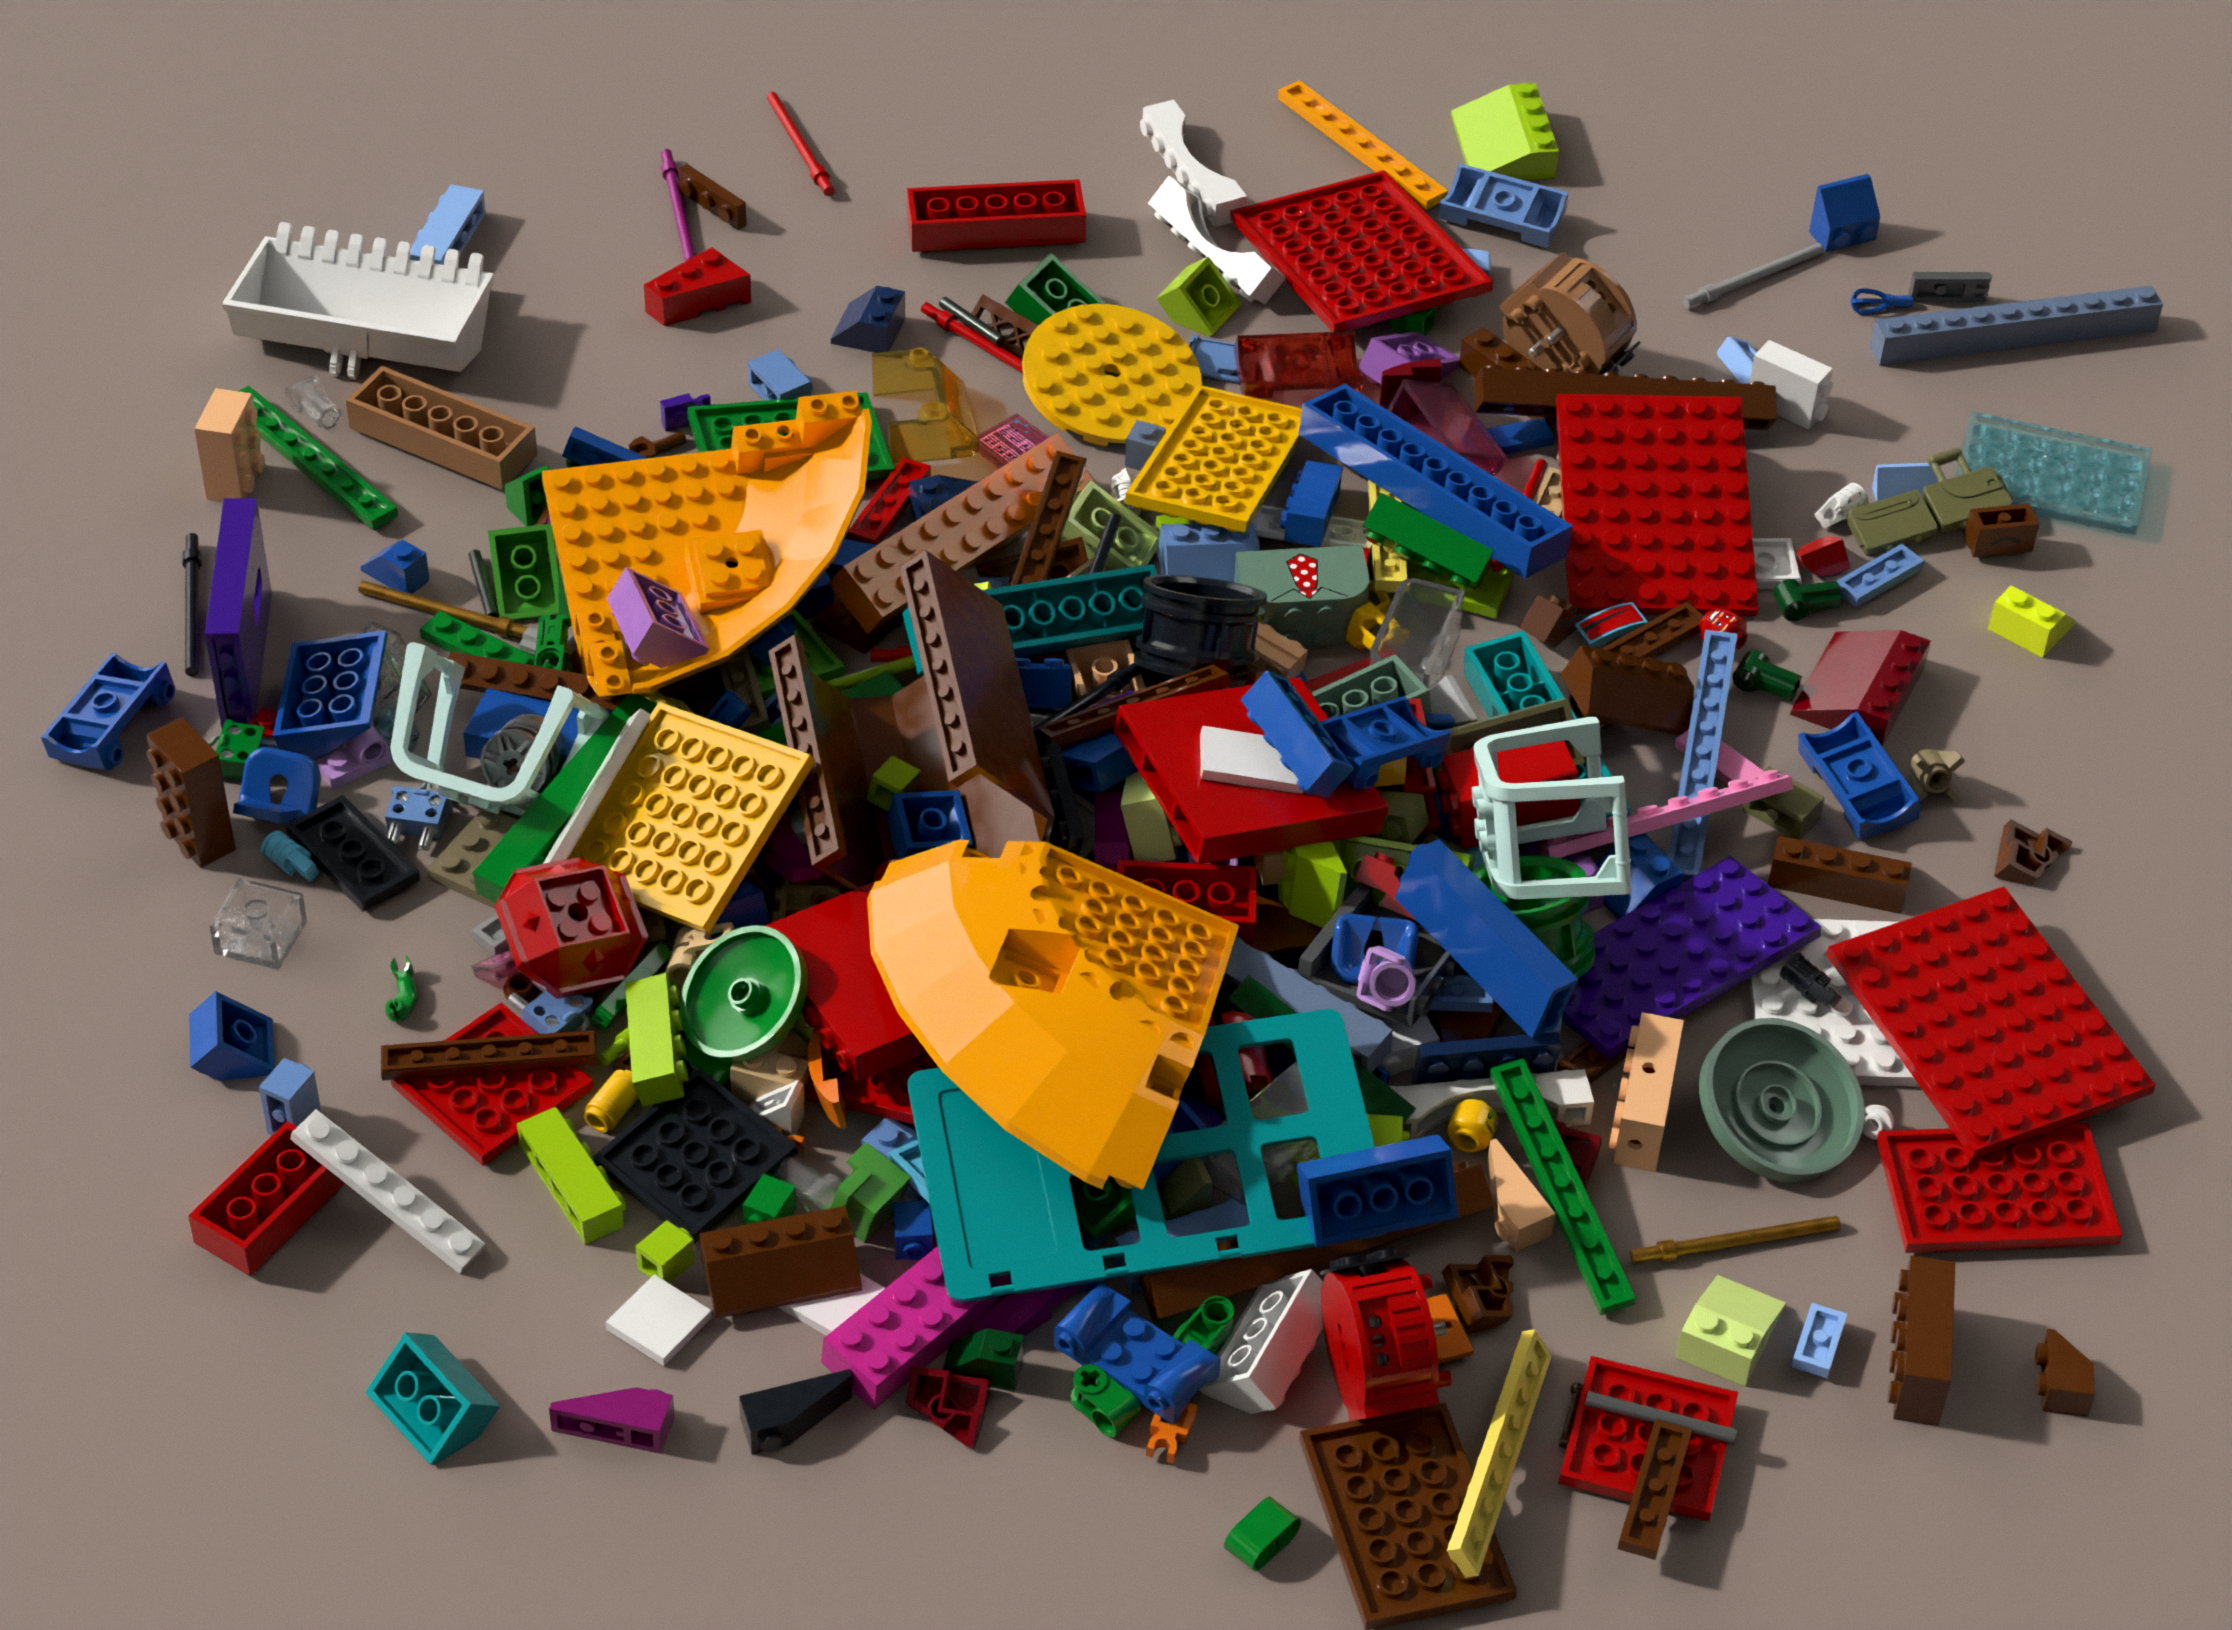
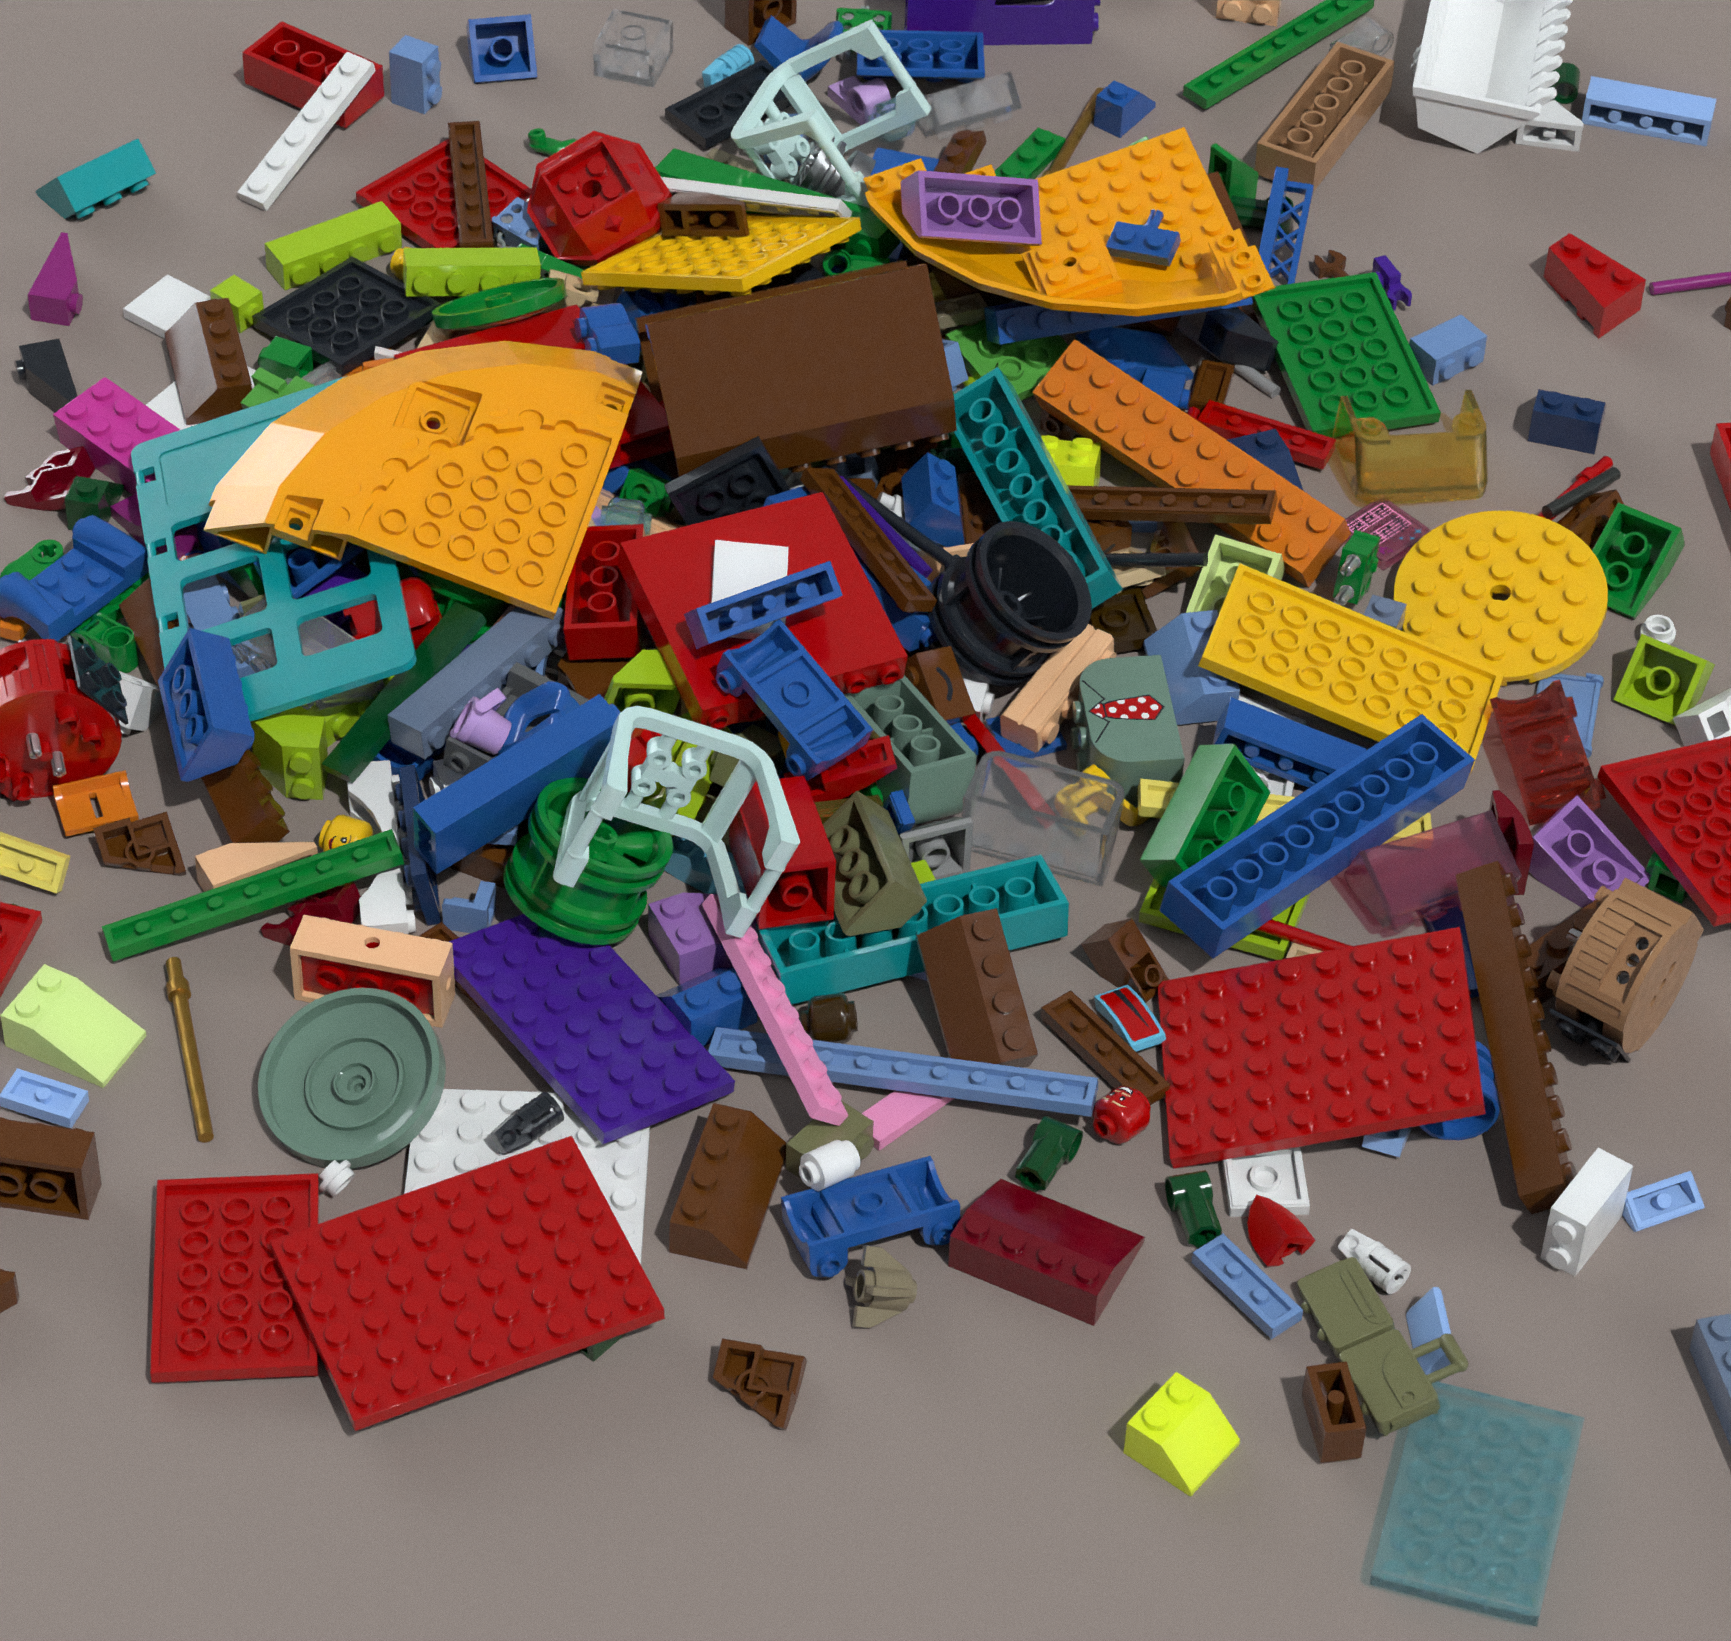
camera: 90 degrees right, 0 degrees up
none -> blue brick [575,303,640,364]
none -> reddish brown slope [658,192,750,236]
none -> white brick [799,1140,860,1191]
none -> dark brown head [801,993,858,1043]
none -> blue plate [1106,209,1181,267]
none -> green piece [1333,530,1380,606]
none -> white plate [1640,615,1676,645]

